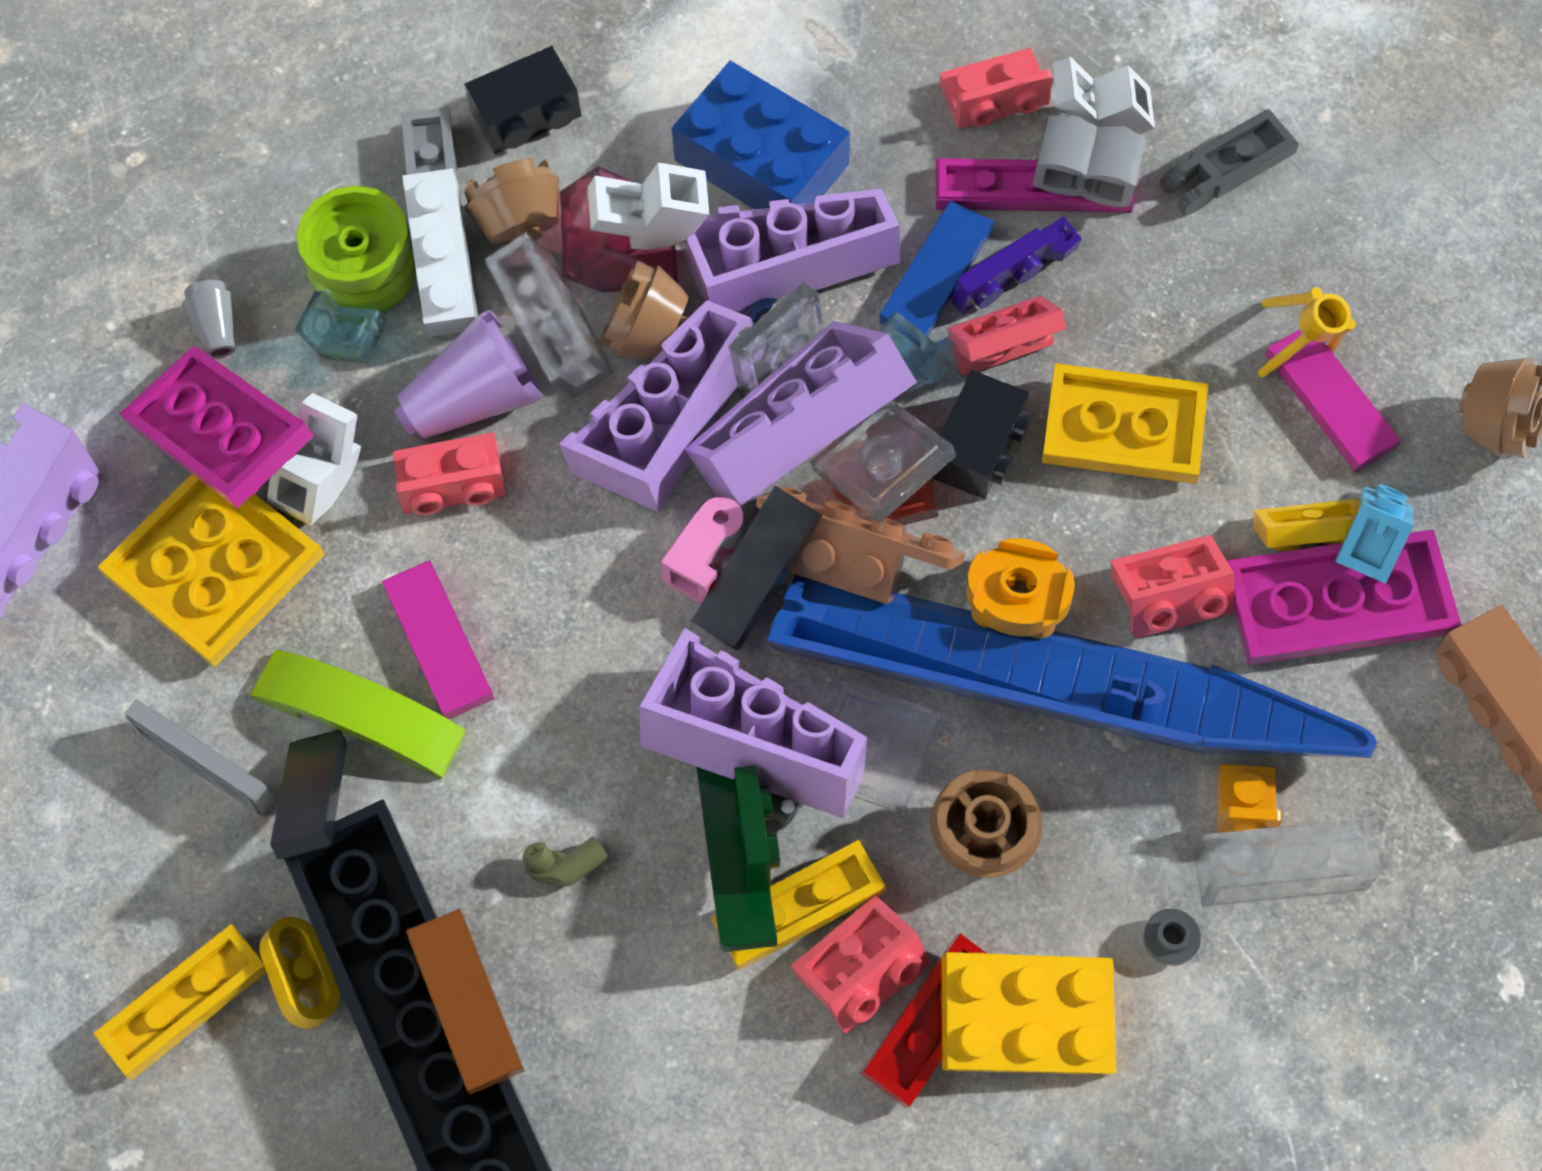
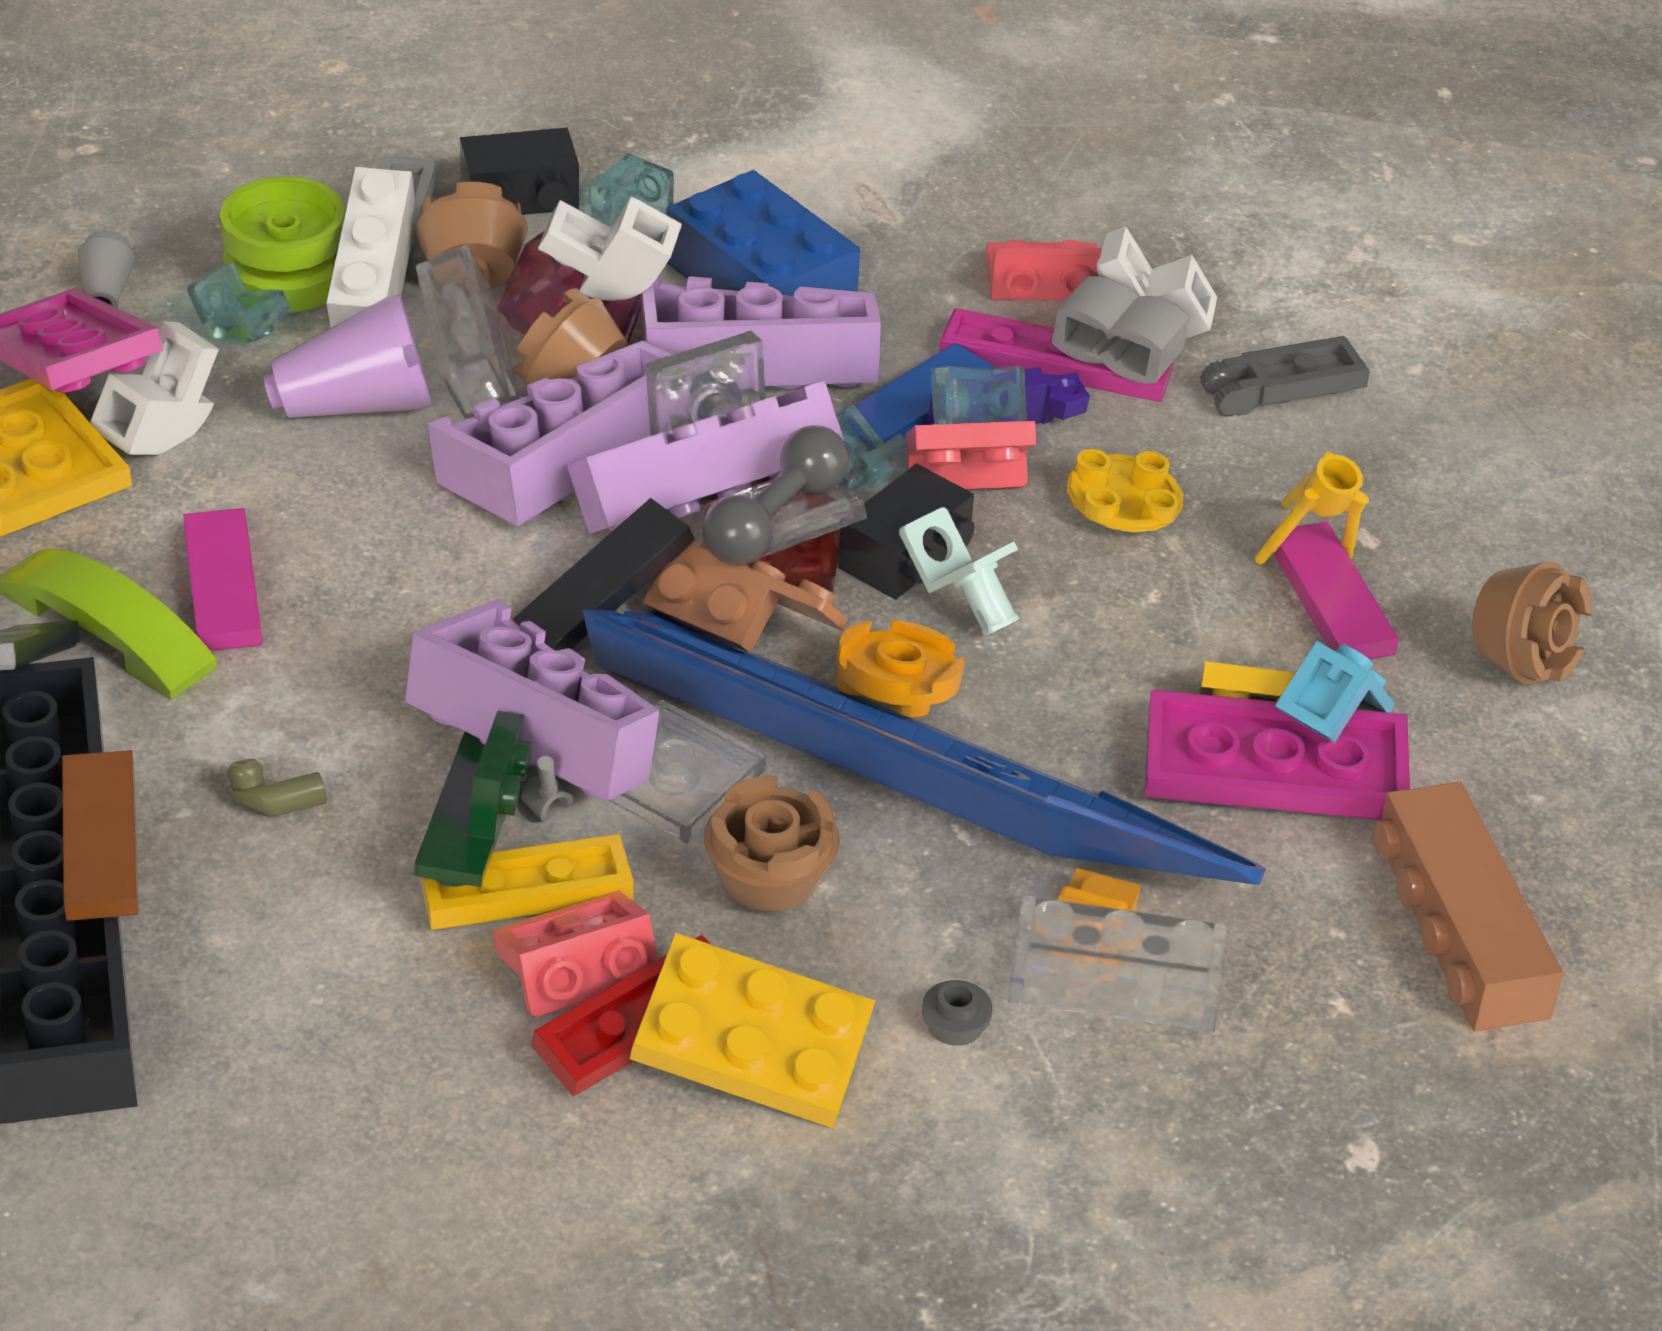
camera: 10 degrees right, 25 degrees down
coral bracket [393,432,506,515] -> none
bright pink leg [661,497,744,604] -> none
yellow plate [1041,363,1209,484] -> none
coral bracket [1111,535,1234,638] -> none
none -> clear light blue bracket [588,153,674,228]
none -> dark grey piece [703,425,849,566]
none -> light aqua bracket [899,507,1020,636]
none -> clear light blue bracket [931,366,1027,425]
none -> yellow dish [1066,449,1184,532]

